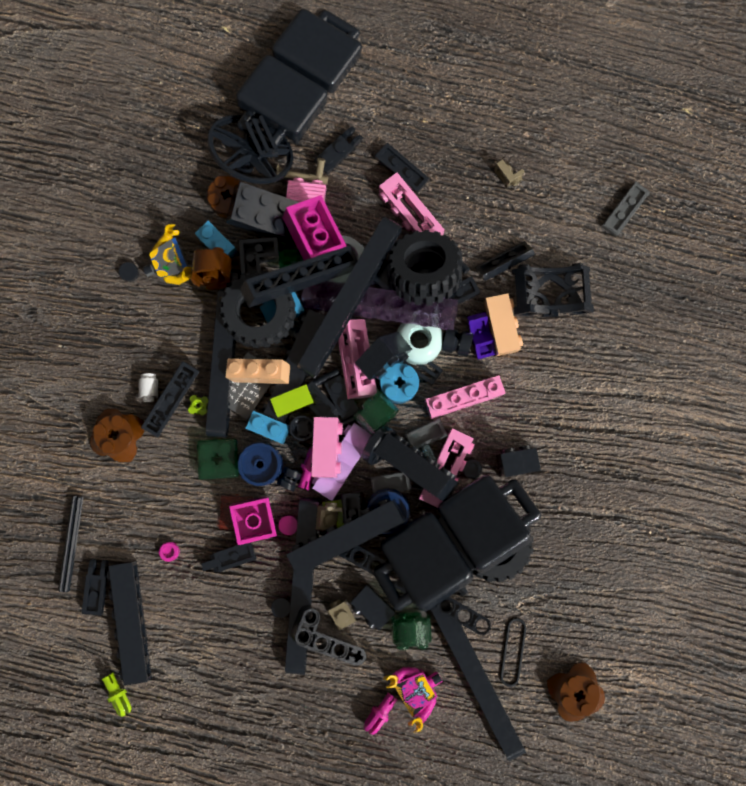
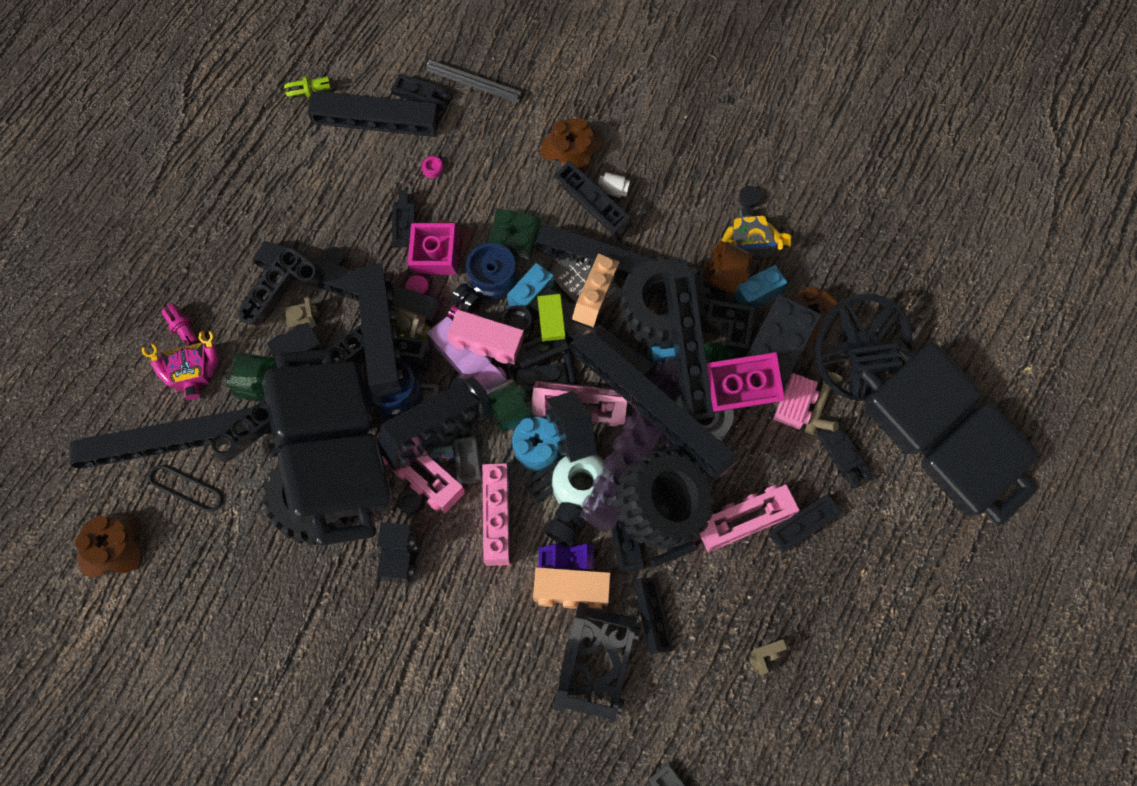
camera: 105 degrees right, 15 degrees down
lime plate [188,395,208,415] -> none

